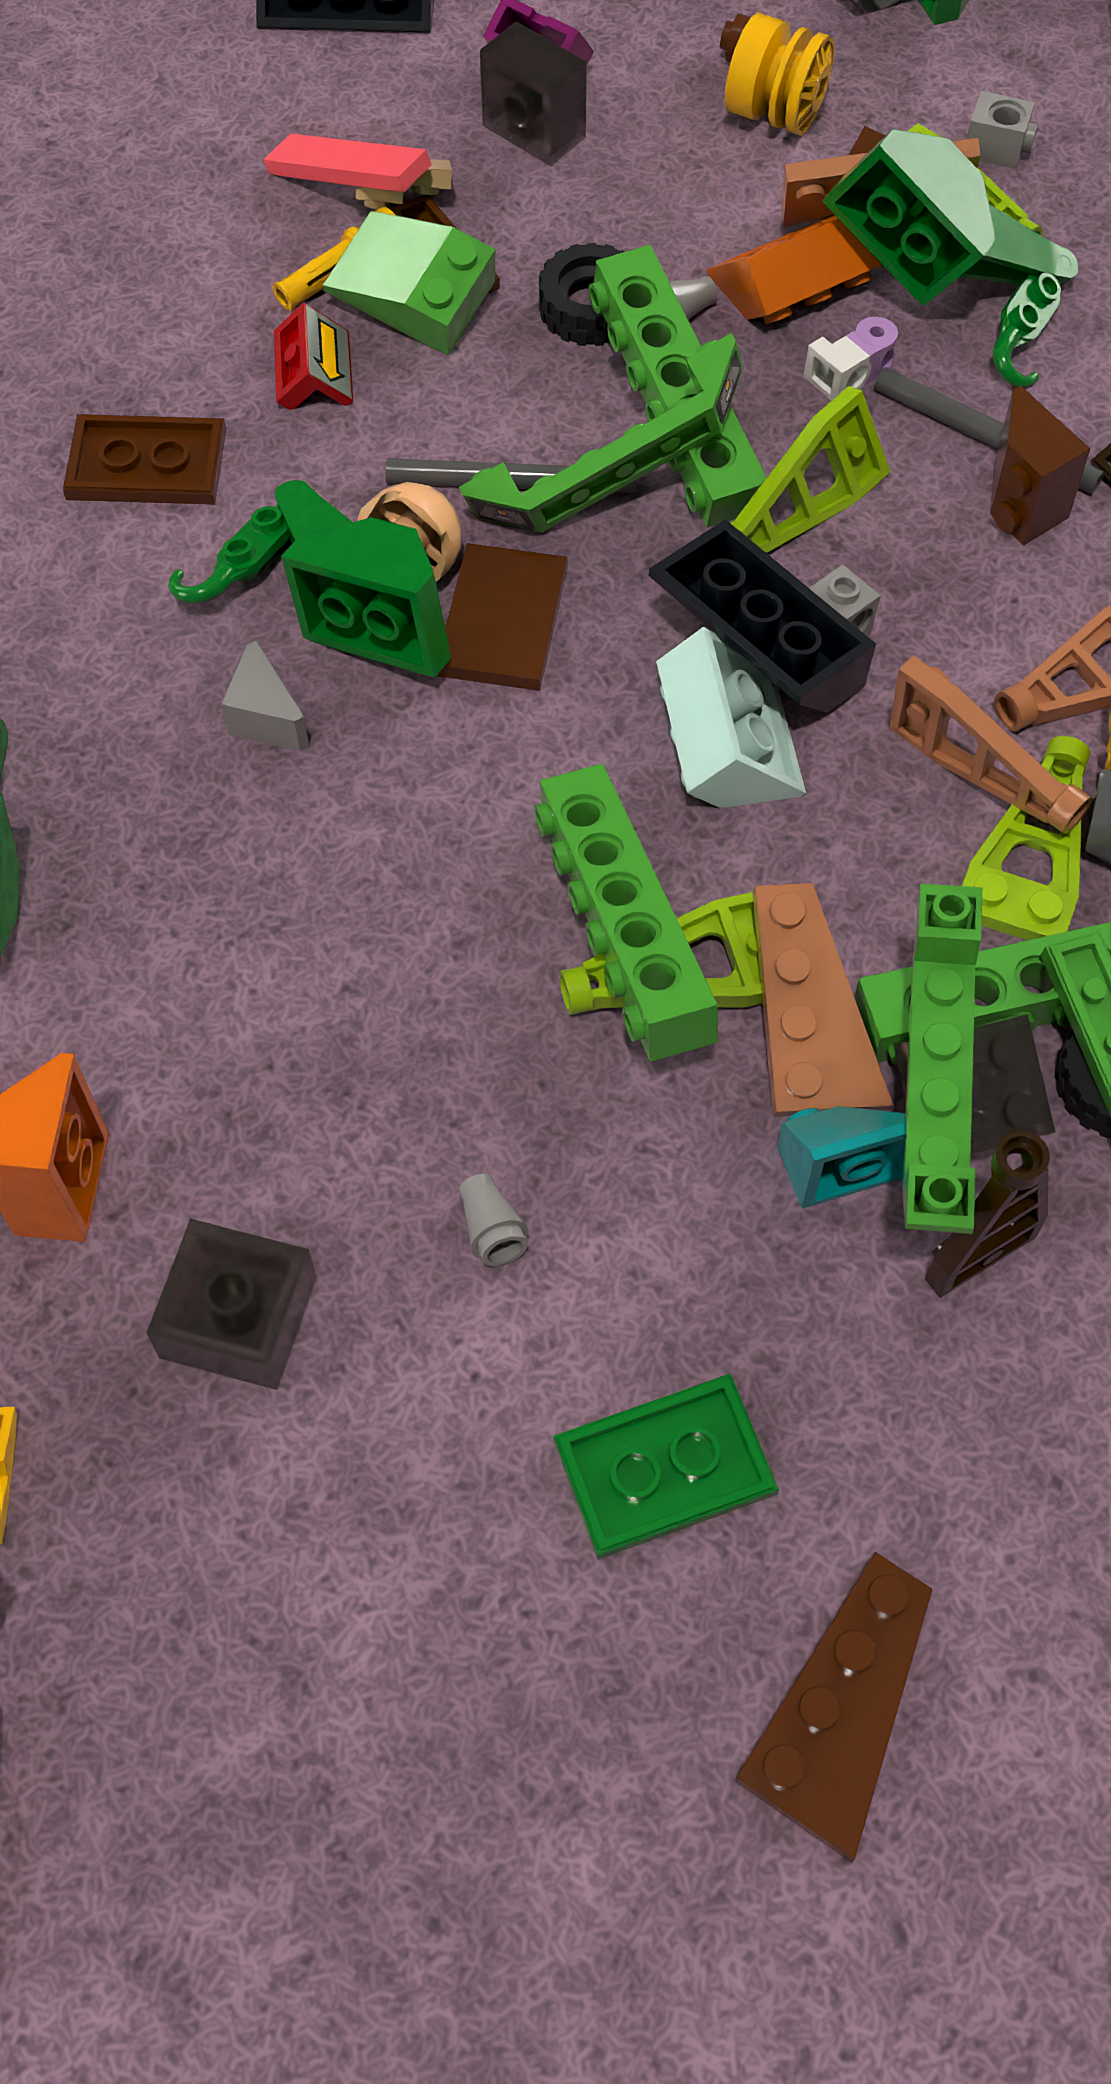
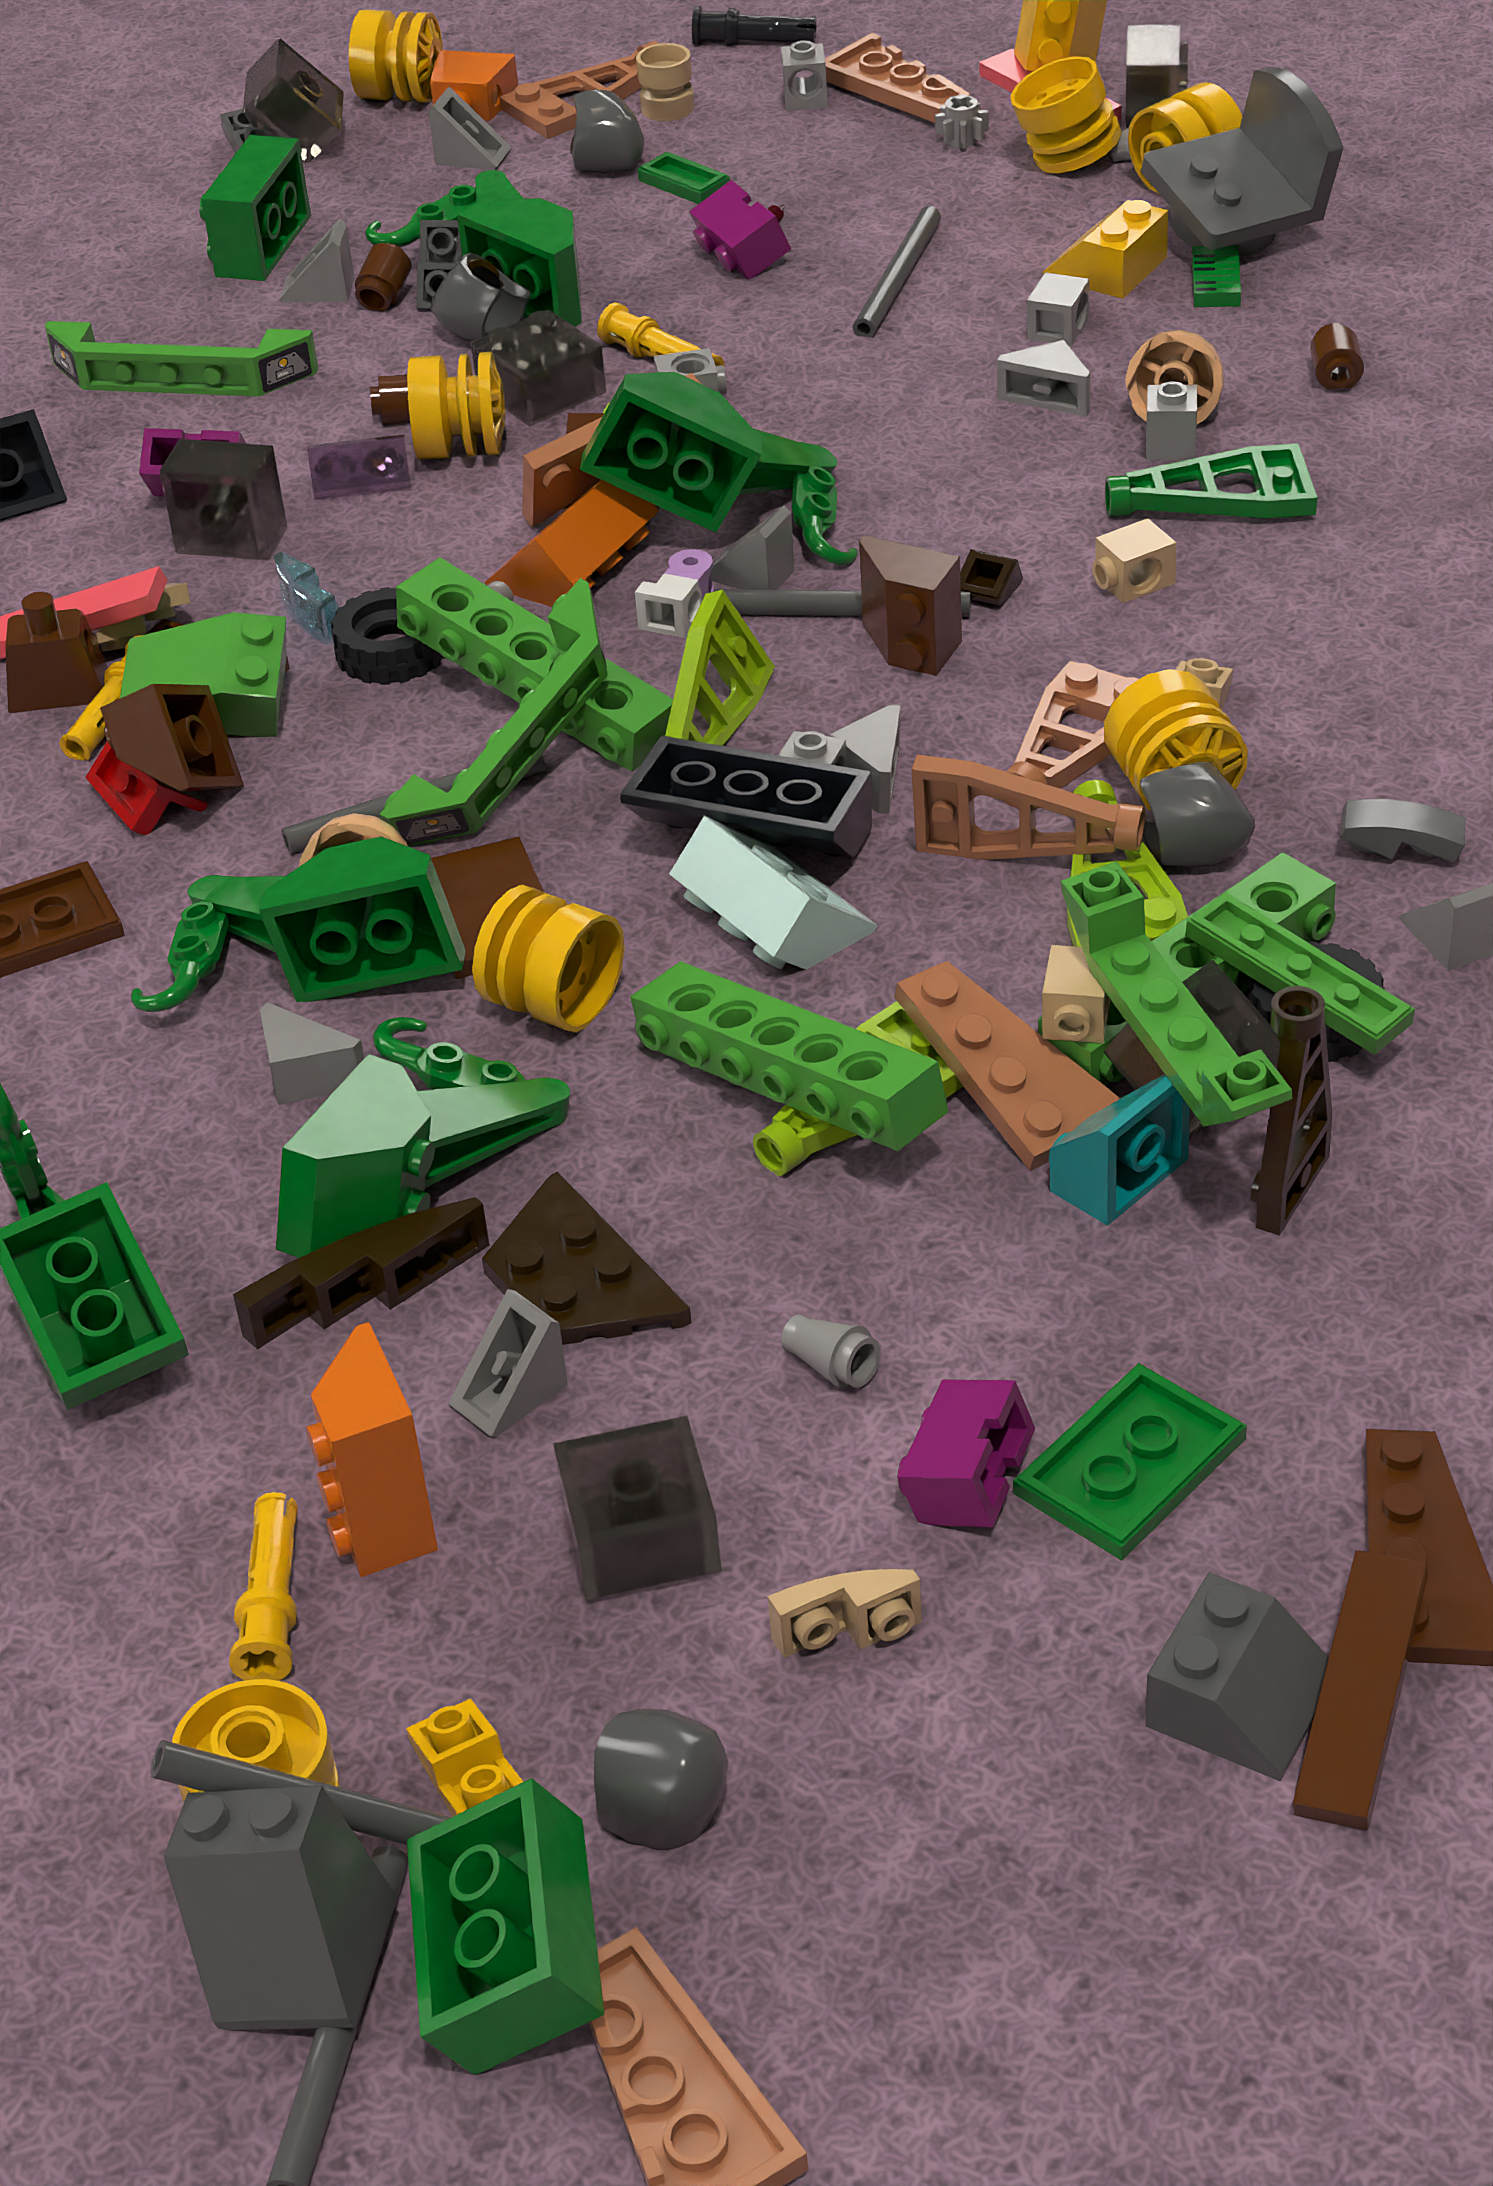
camera: 25 degrees left, 20 degrees down
none -> reddish brown torso [6,592,108,713]
none -> reddish brown slope [100,684,244,791]
none -> dark brown slope [233,1197,490,1350]
none -> clear light blue slope [274,551,338,645]
none -> green slope [276,1017,570,1258]
none -> clear purple tile [307,434,411,497]
none -> light grey slope [448,1289,568,1438]
none -> clear smoke brick [471,309,607,427]
none -> yellow wheel [472,885,625,1032]
none -> dark brown wing [482,1171,692,1345]
none -> dark grey piece [594,1709,729,1850]
none -> yellow pin [597,302,724,367]
none -> light grey slope [709,505,795,590]
none -> tan slope [767,1569,922,1658]
none -> light grey slope [830,705,901,814]
none -> magenta brick [897,1379,1036,1527]
none -> tan brick [1042,945,1111,1044]
none -> dark grey slope [1146,1572,1329,1782]
none -> reddish brown tile [1293,1550,1428,1830]

